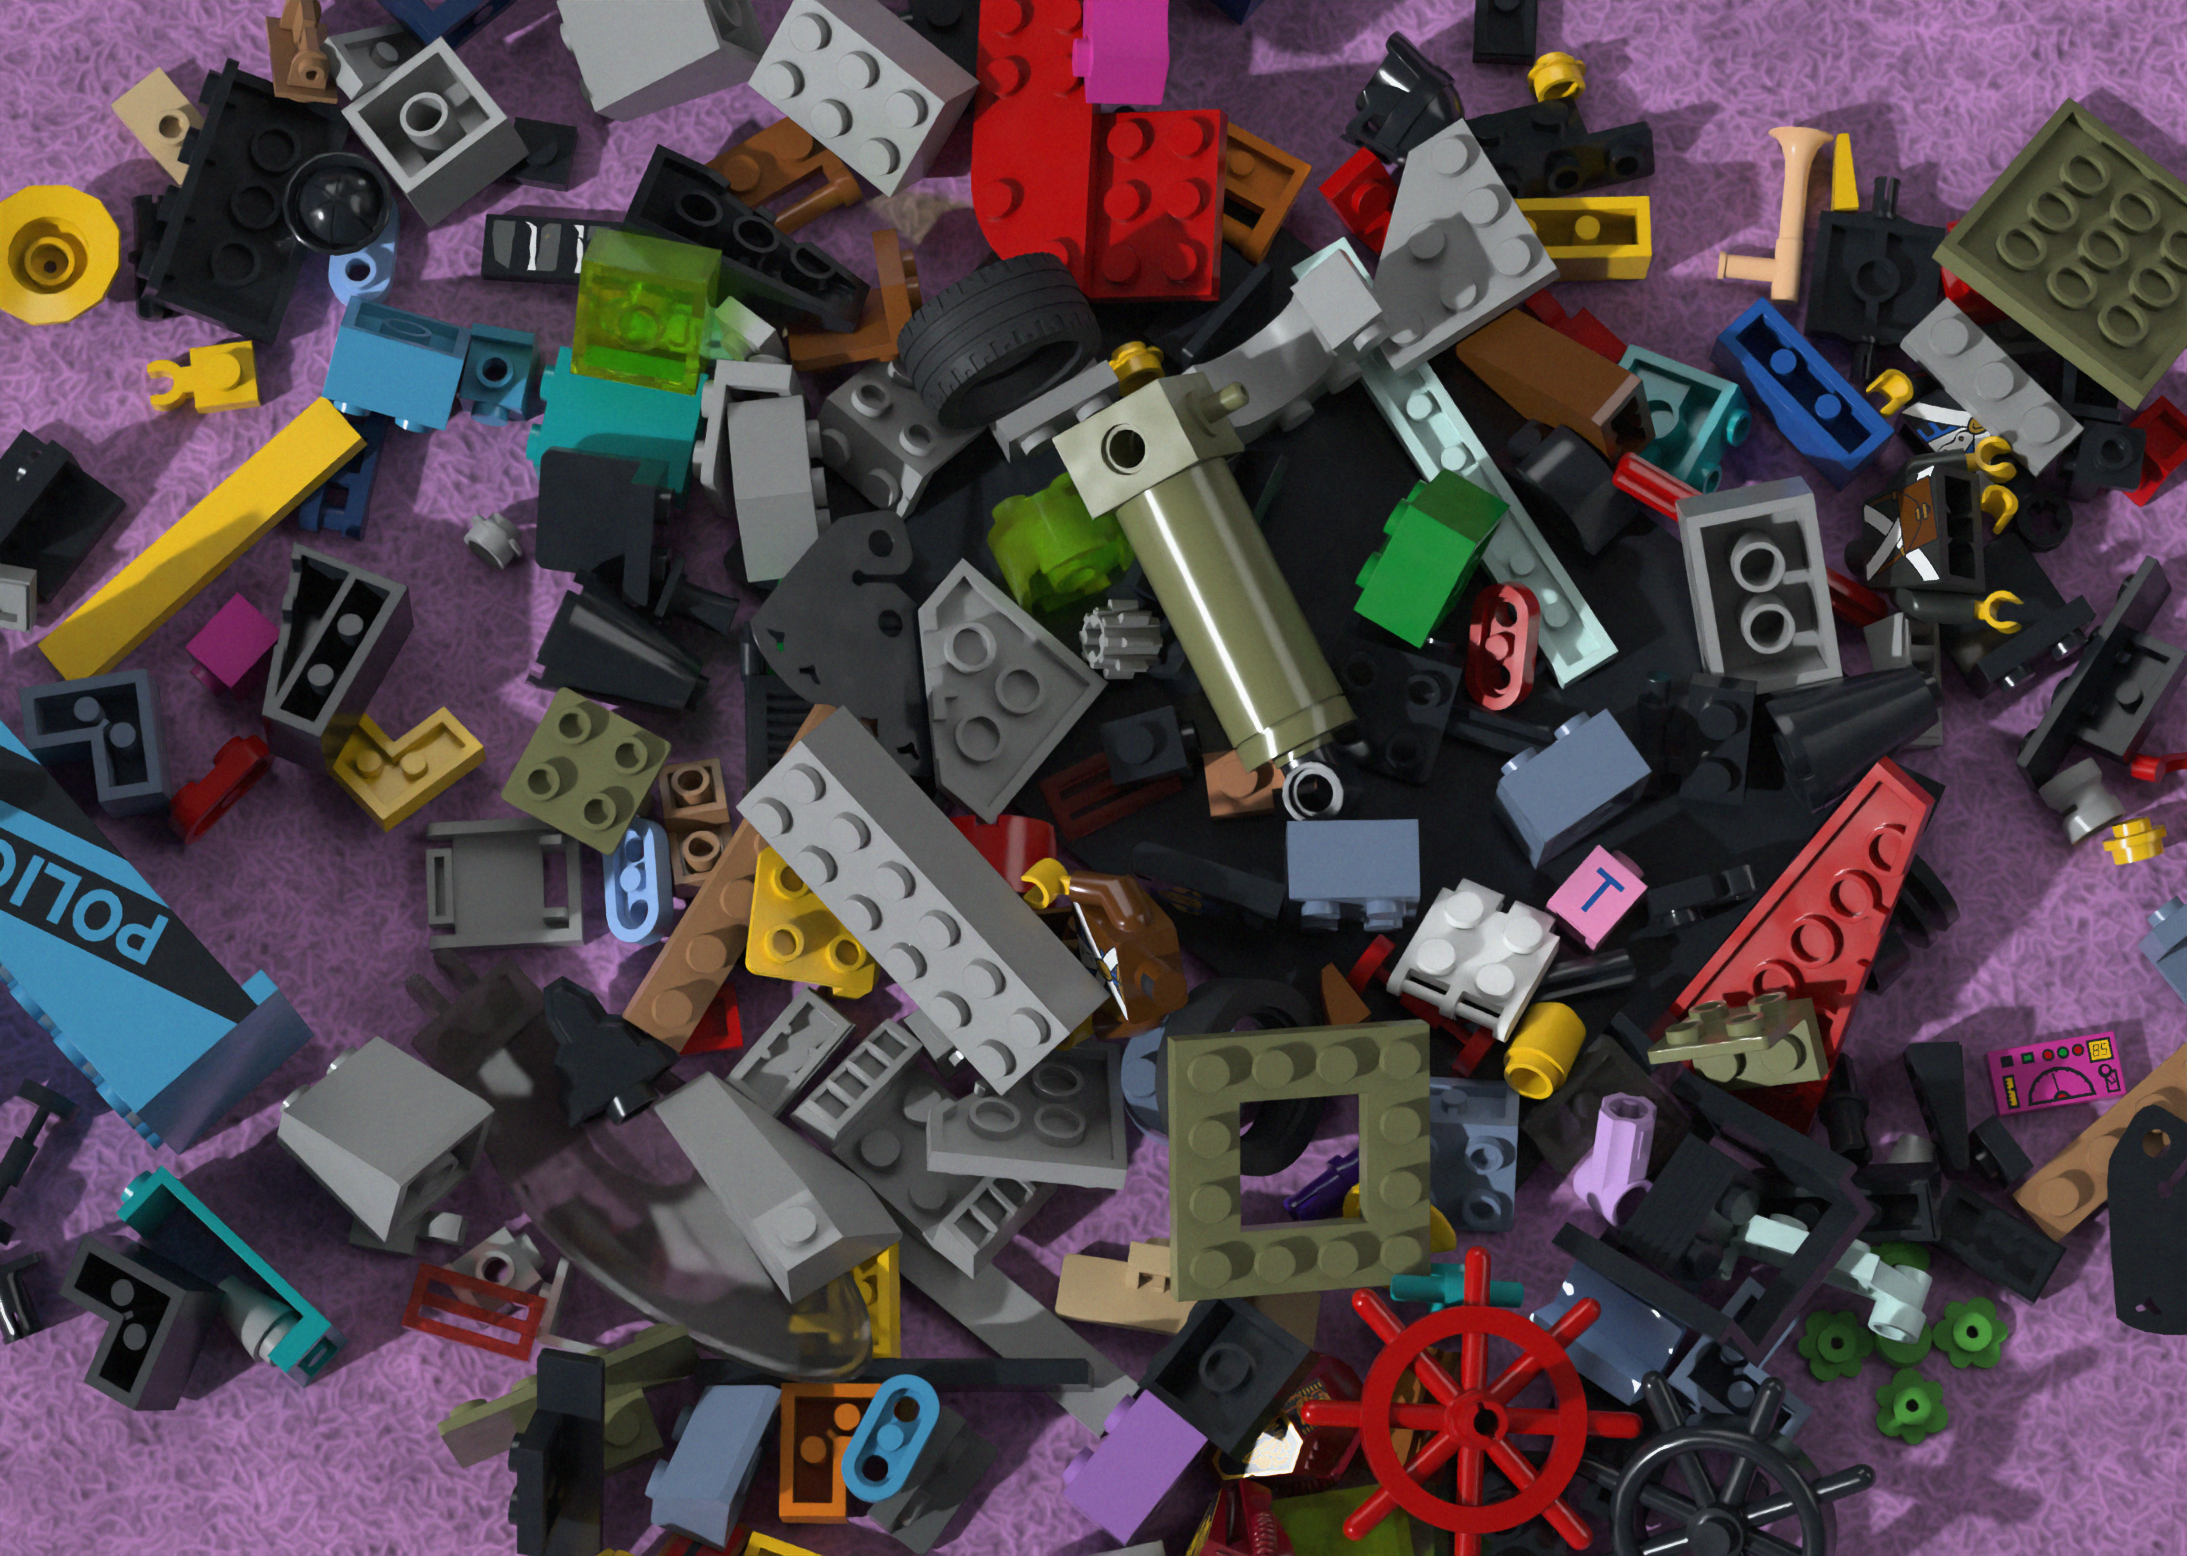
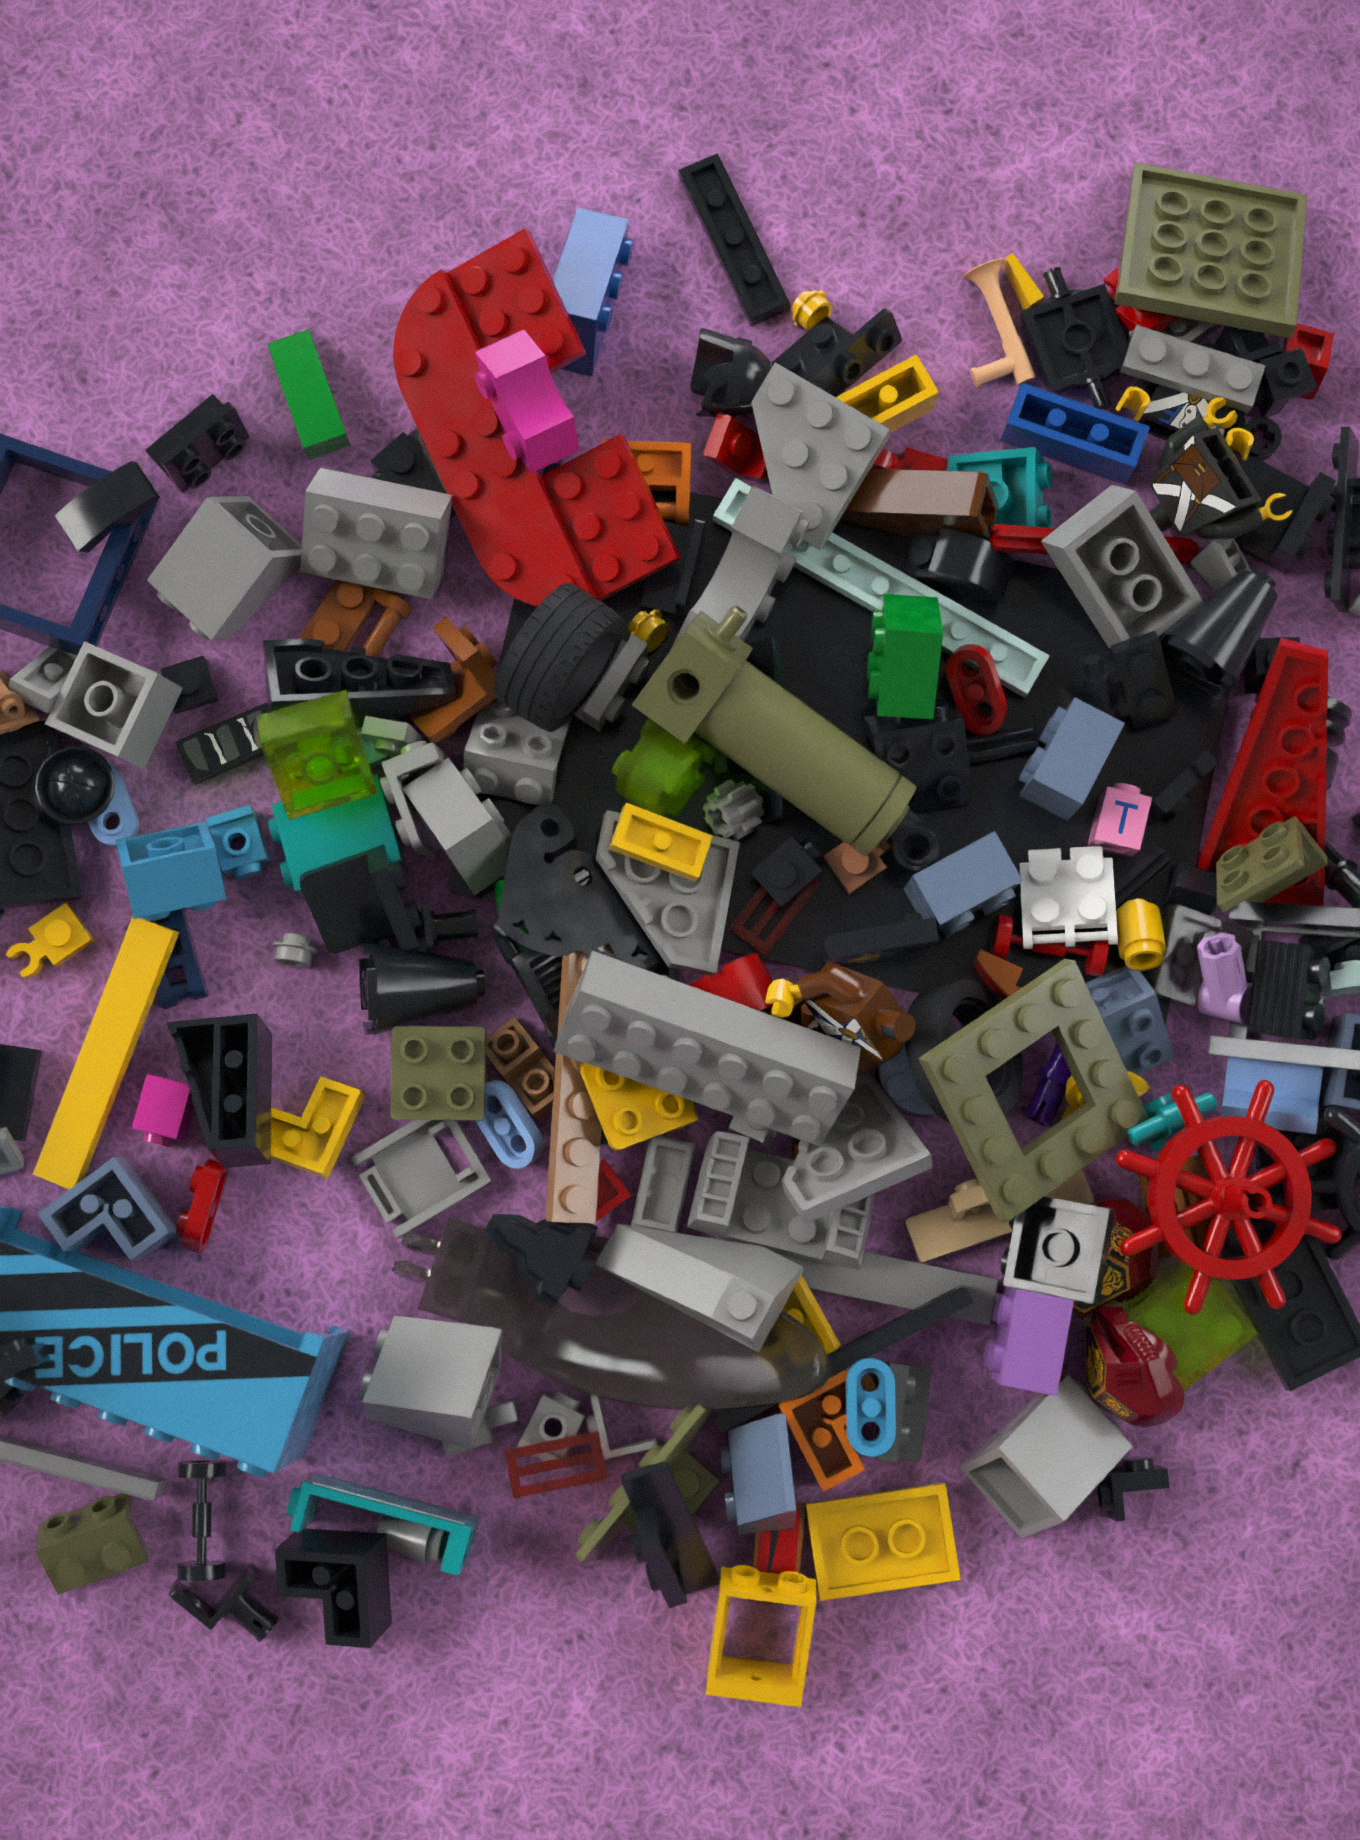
camera: 30 degrees left, 5 degrees up
none -> yellow plate [609,803,713,882]

